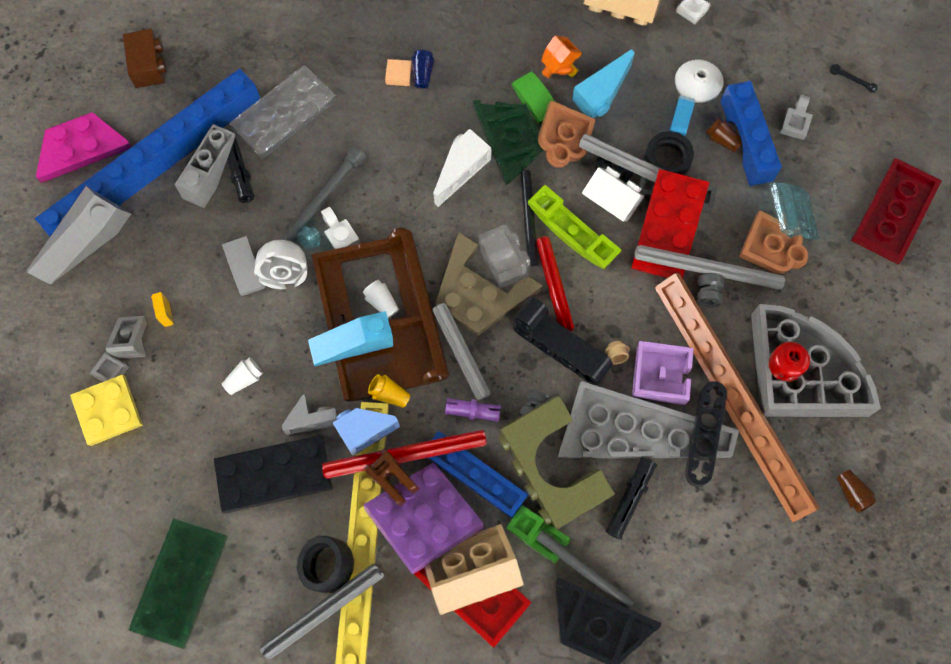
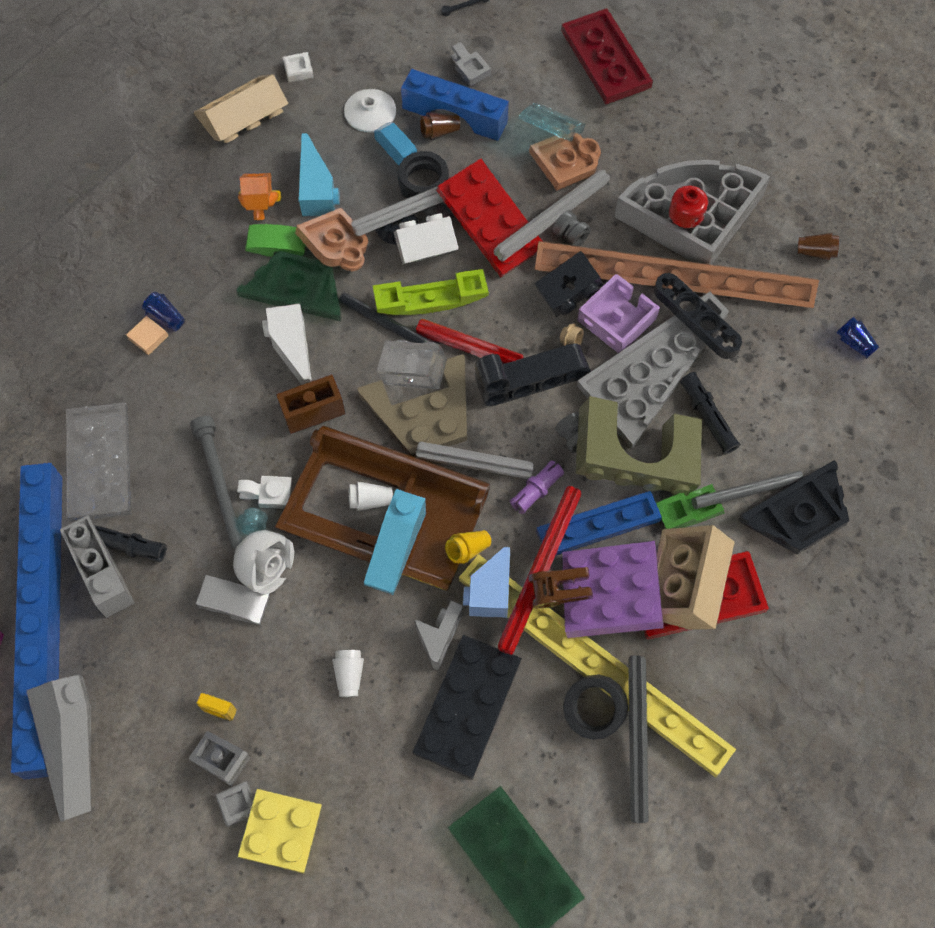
camera: 55 degrees left, 5 degrees down
none -> reddish brown brick [276,374,345,434]
none -> black brick [534,251,603,317]
none -> clear blue cone [836,316,879,359]

